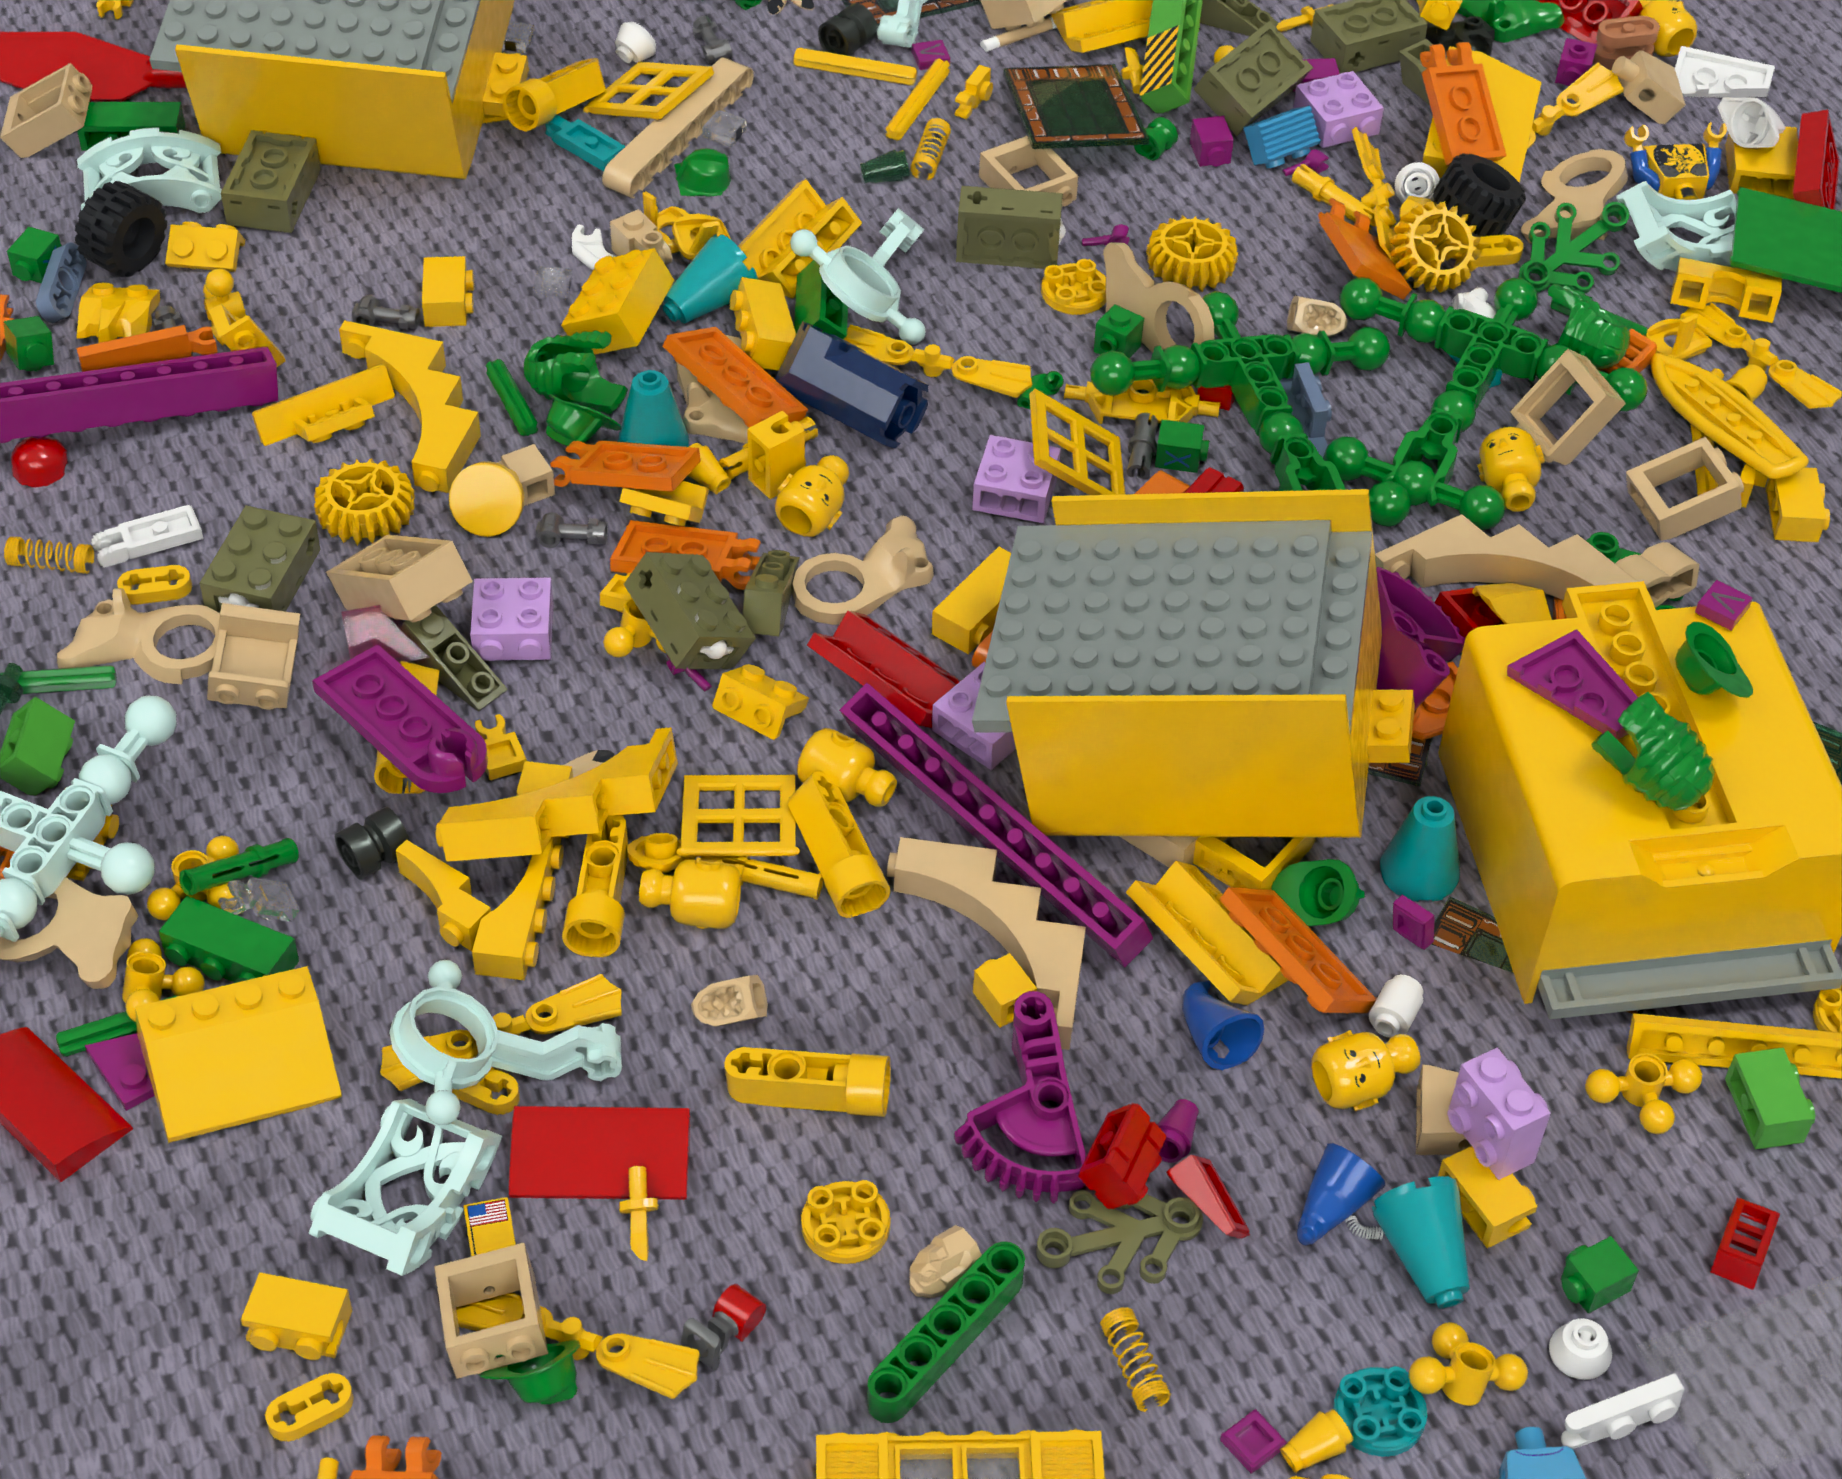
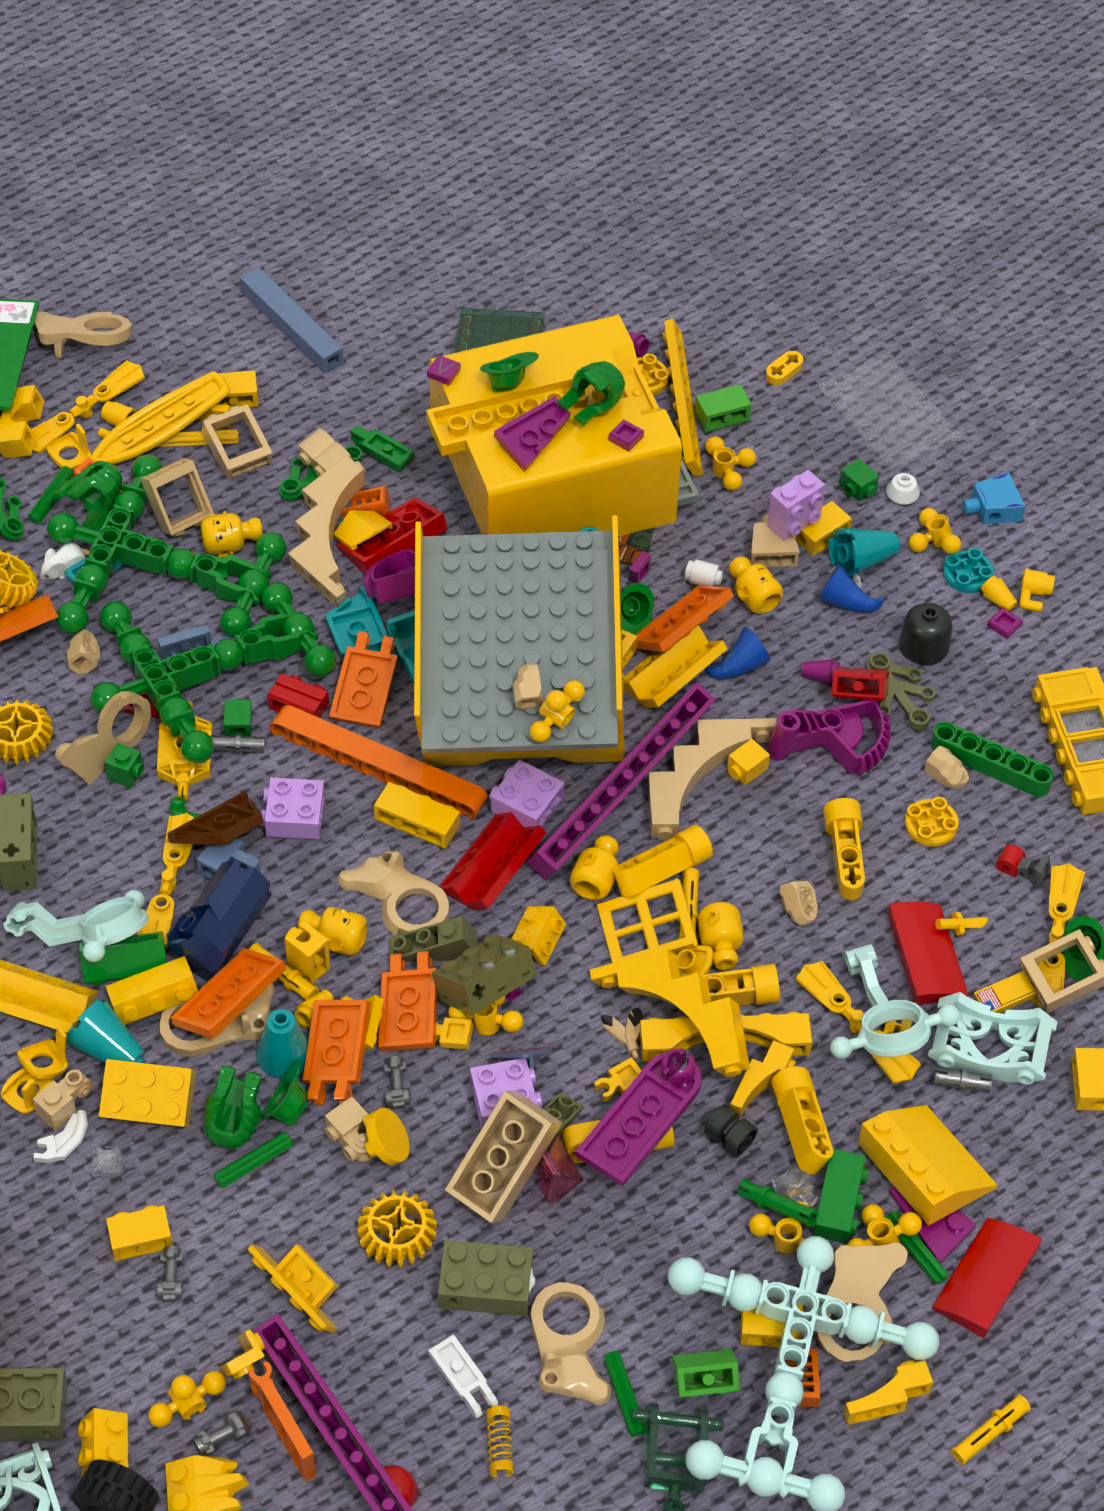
camera: 100 degrees left, 5 degrees up
yellow beam [117,565,192,605] -> none
tan panel [207,603,300,710] -> none
yellow arch [339,320,481,493] -> none
yellow window [1029,388,1125,495] -> none
yellow tile [1041,259,1107,315] -> none
yellow piece [1100,1307,1171,1412] -> none
slope [1166,1154,1250,1239] -> none
white hinge [1561,1373,1684,1449] -> none
red slope [1710,1198,1780,1290] -> none
none -> reddish brown wing [167,791,263,845]
none -> sand blue brick [196,838,261,880]
none -> sand blue piece [490,1046,552,1068]
none -> tan rock [512,663,543,710]
none -> yellow piece [529,680,585,742]
none -> magenta tile [608,419,644,452]
none -> yellow beam [771,1066,833,1175]
none -> pearl dark grey cylinder [899,603,953,666]
none -> flat silver pin [933,1067,992,1093]

